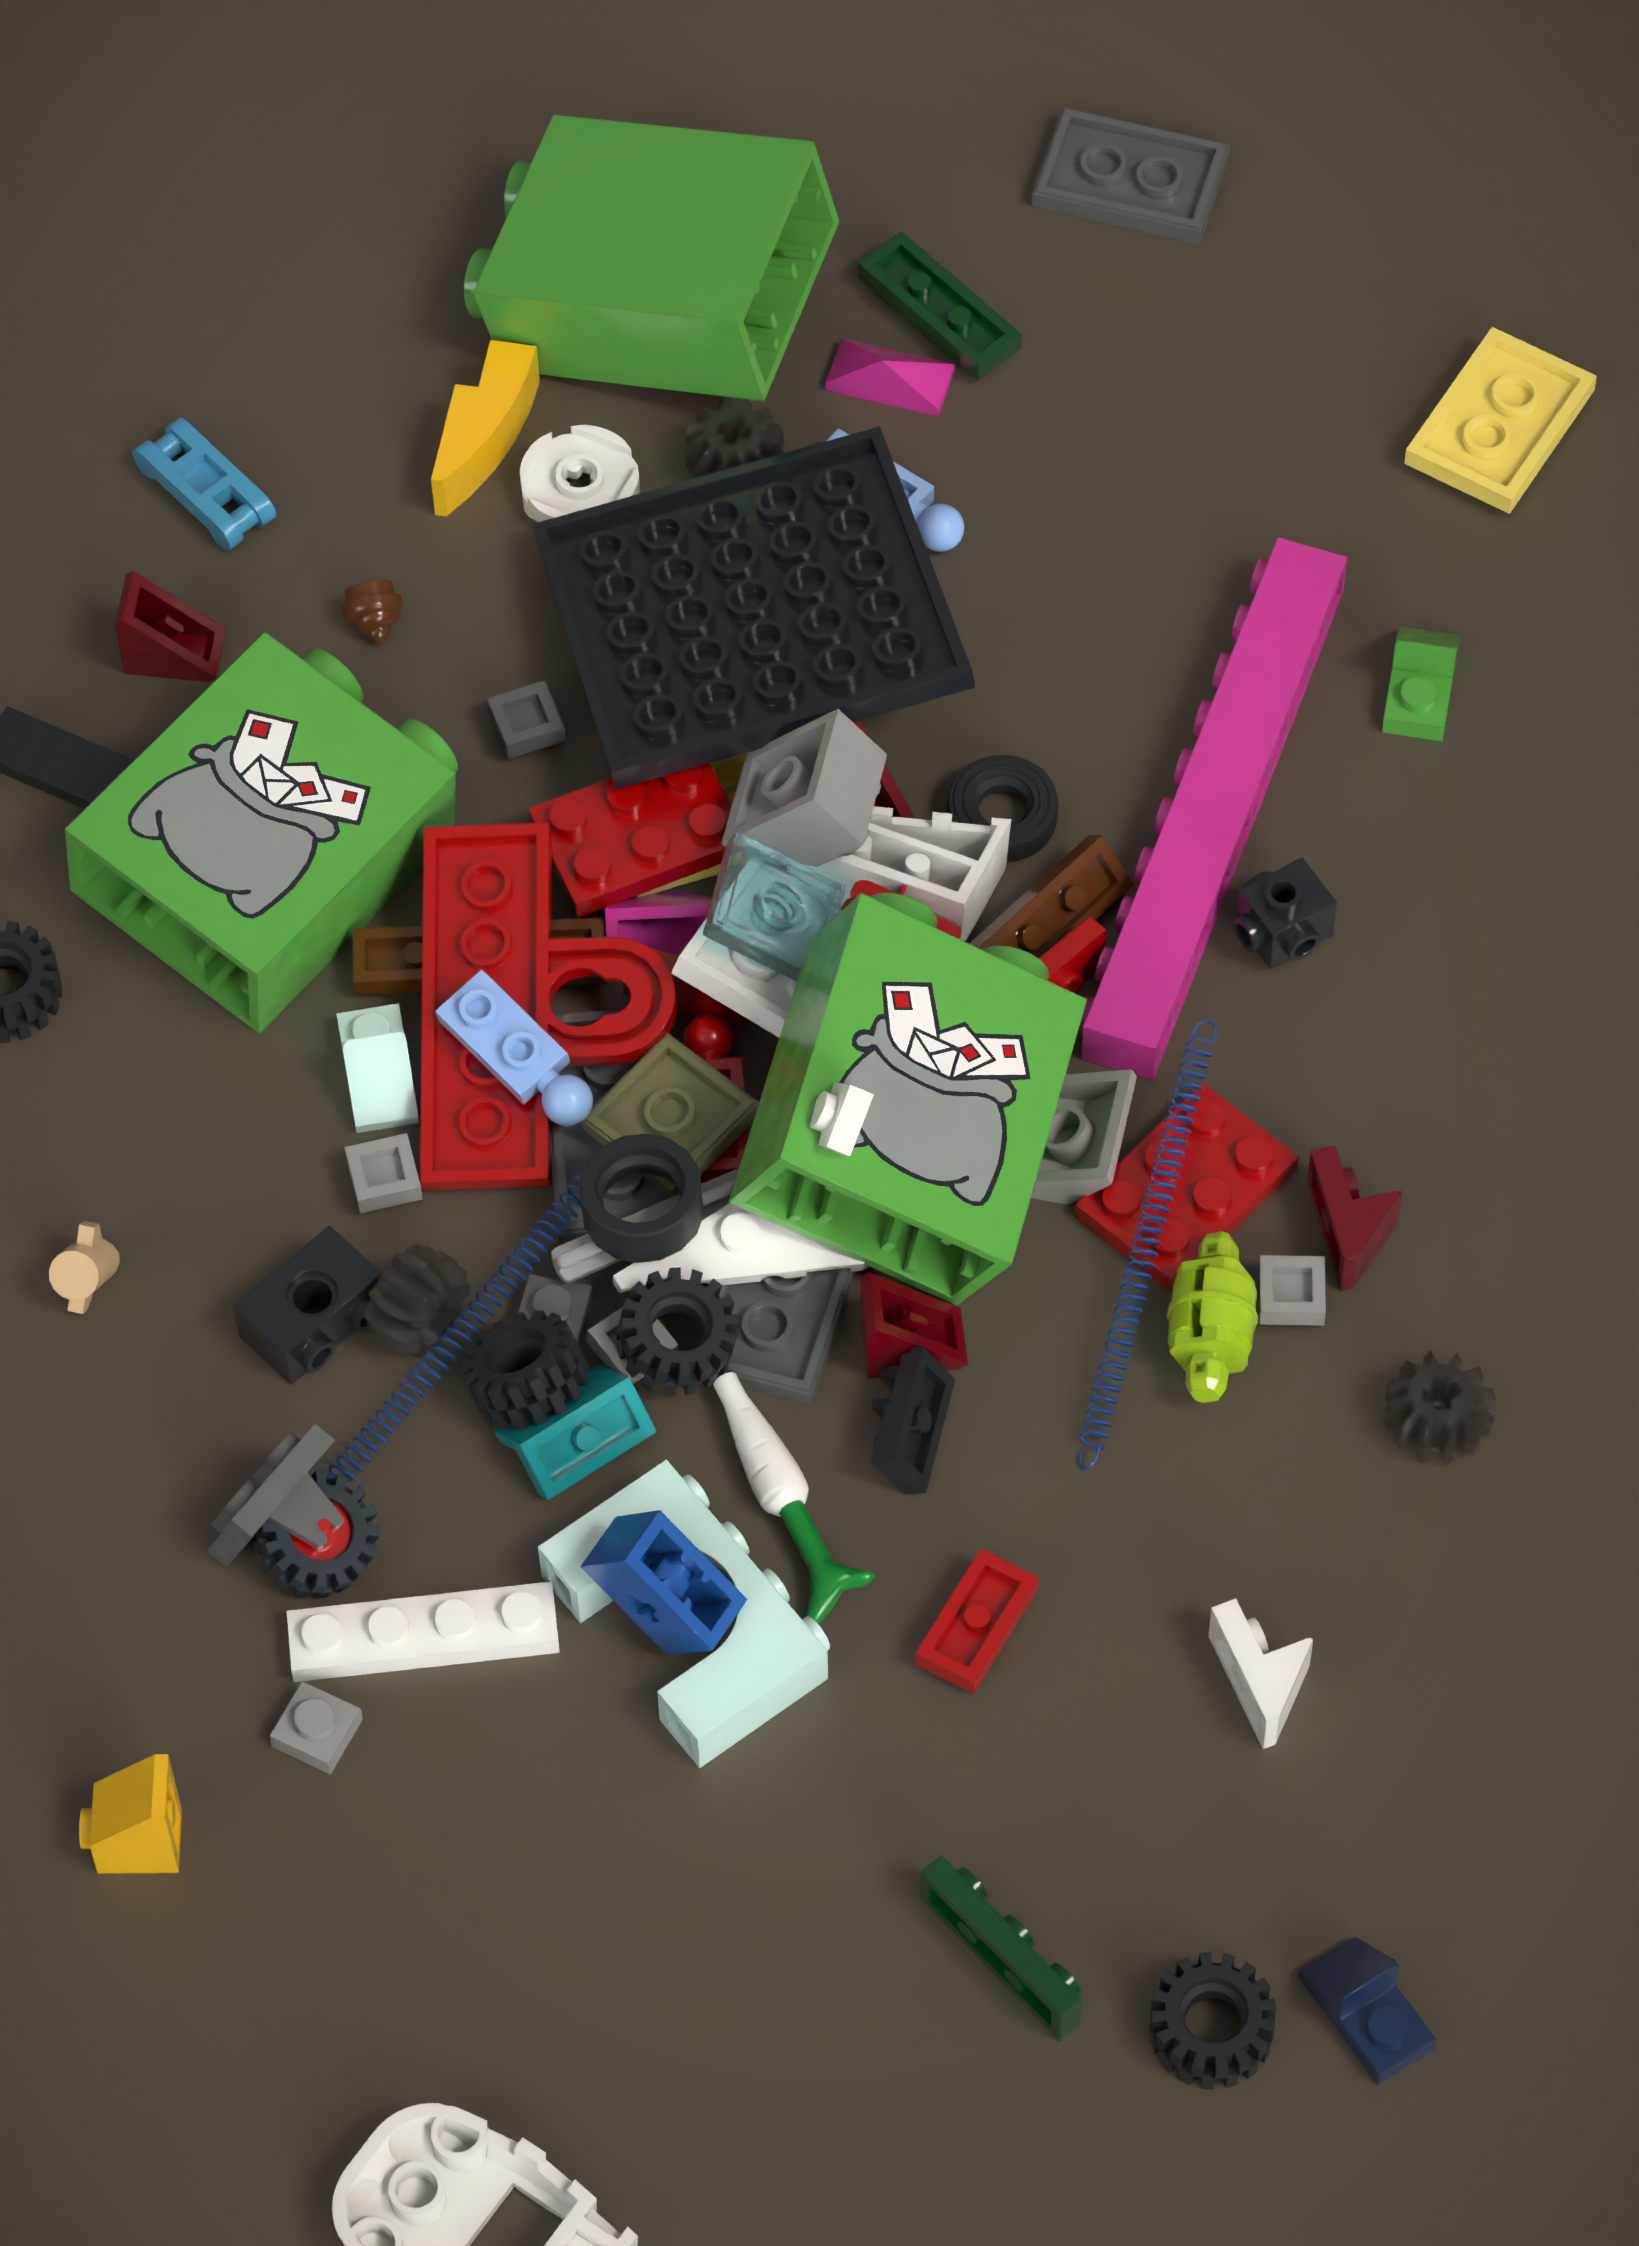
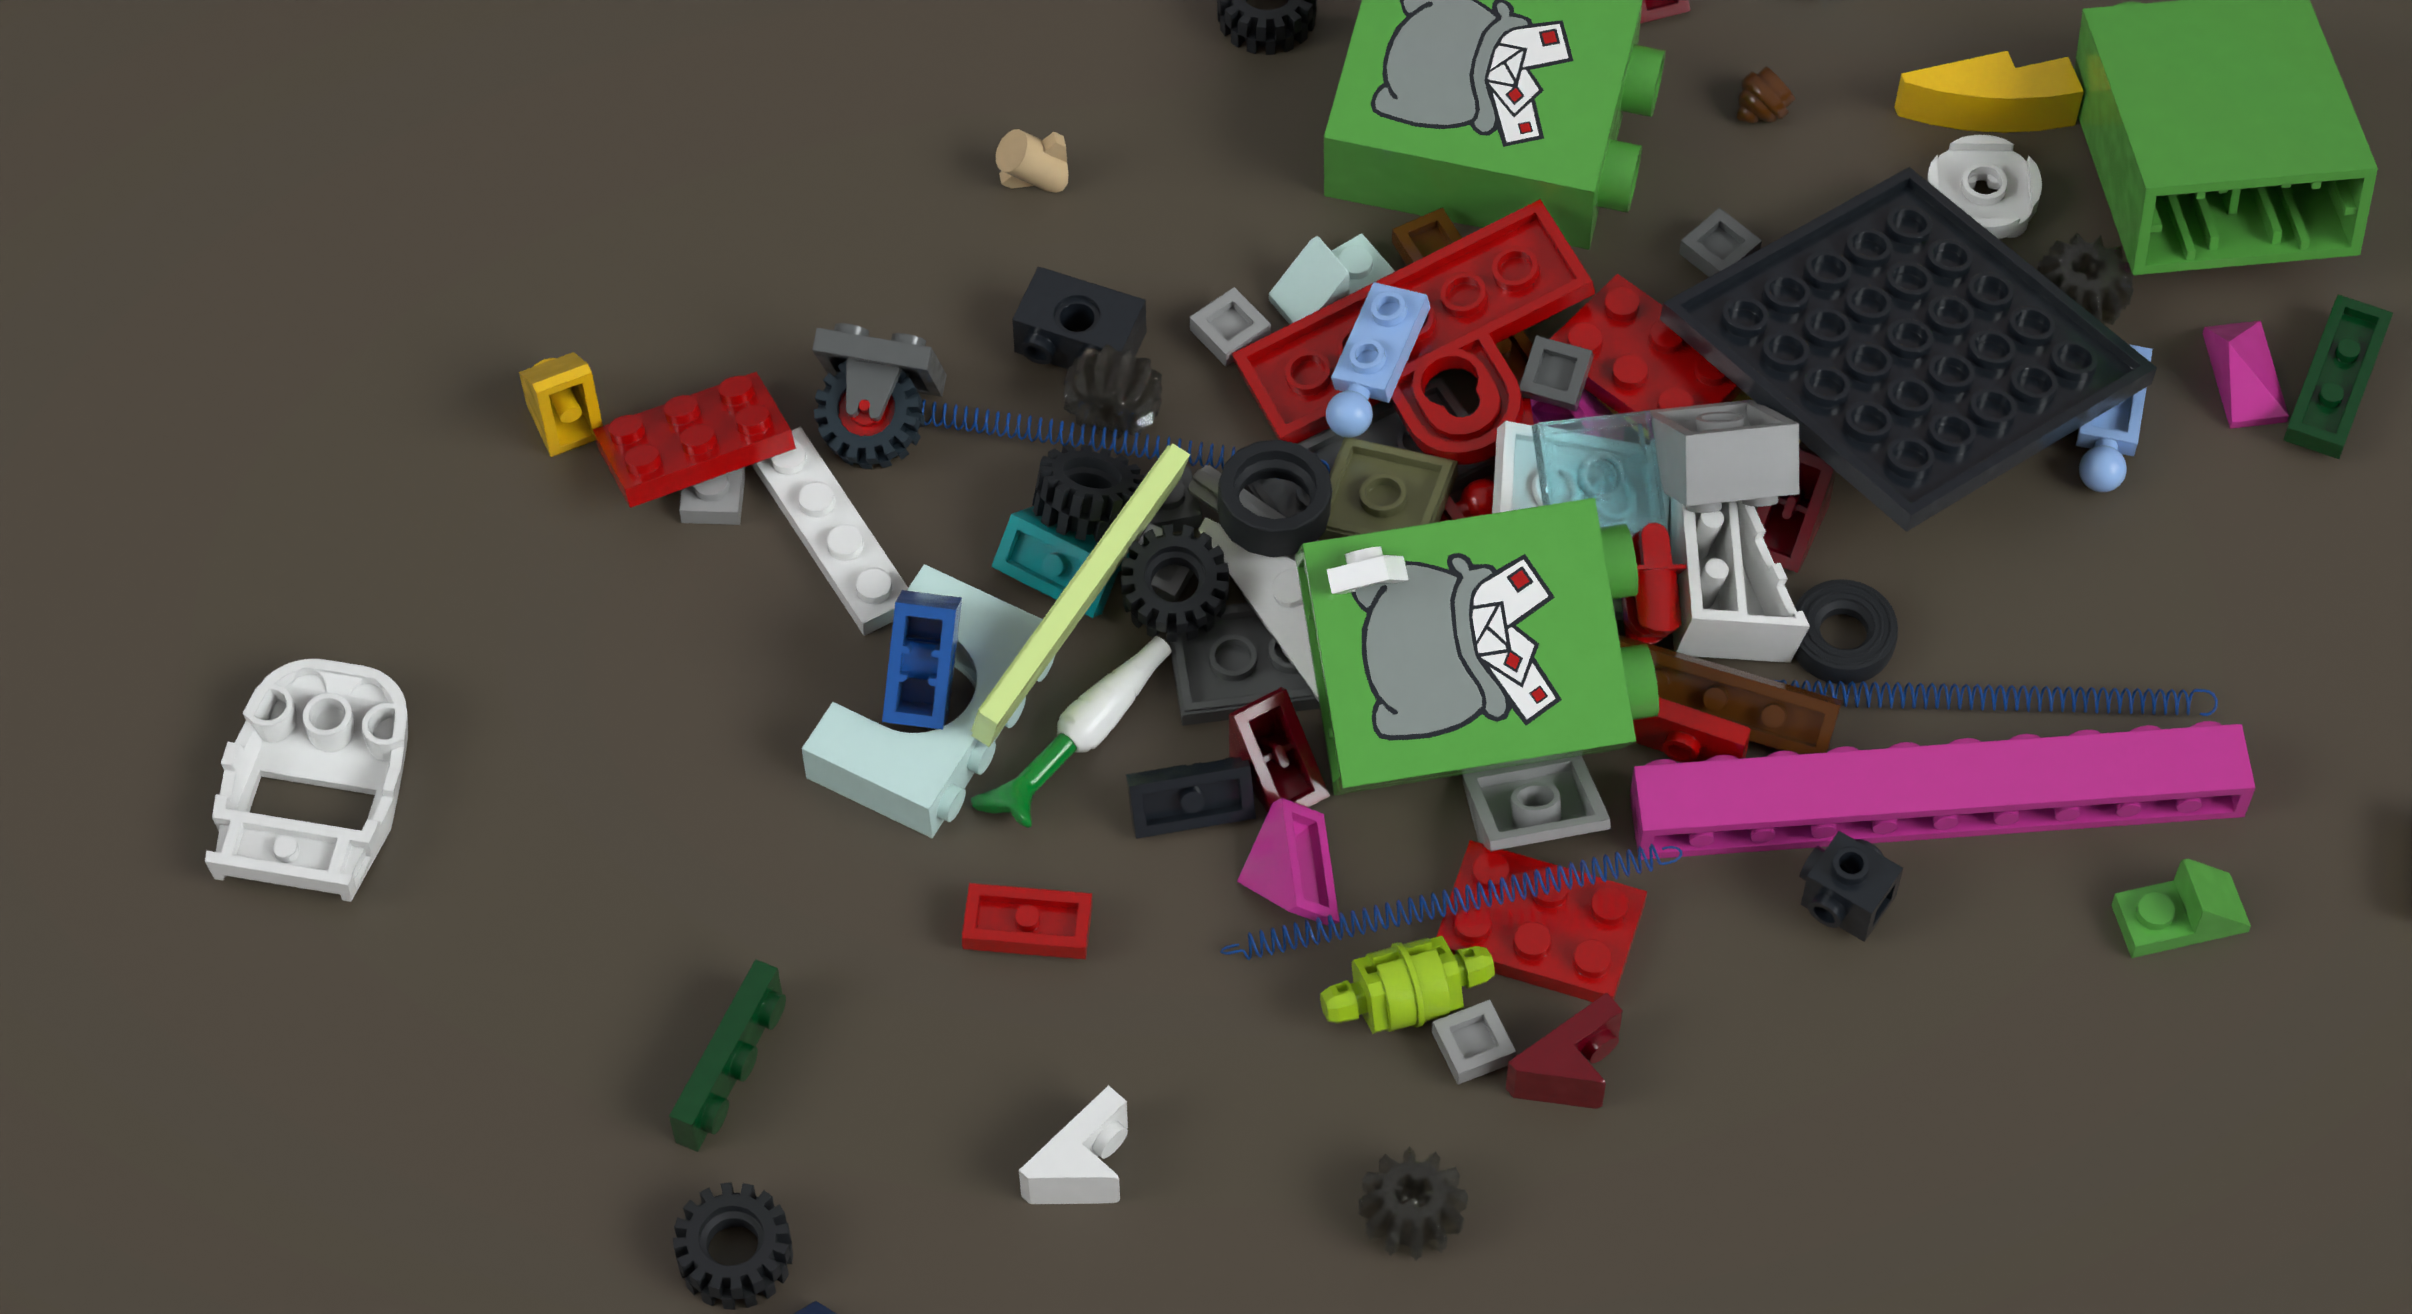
camera: 65 degrees right, 0 degrees up
none -> red plate [593,371,796,508]
none -> yellowish green tile [971,443,1190,747]
none -> dark pink slope [1237,798,1340,926]
none -> dark grey plate [1520,335,1594,411]
none -> blue piece [1774,679,2218,716]

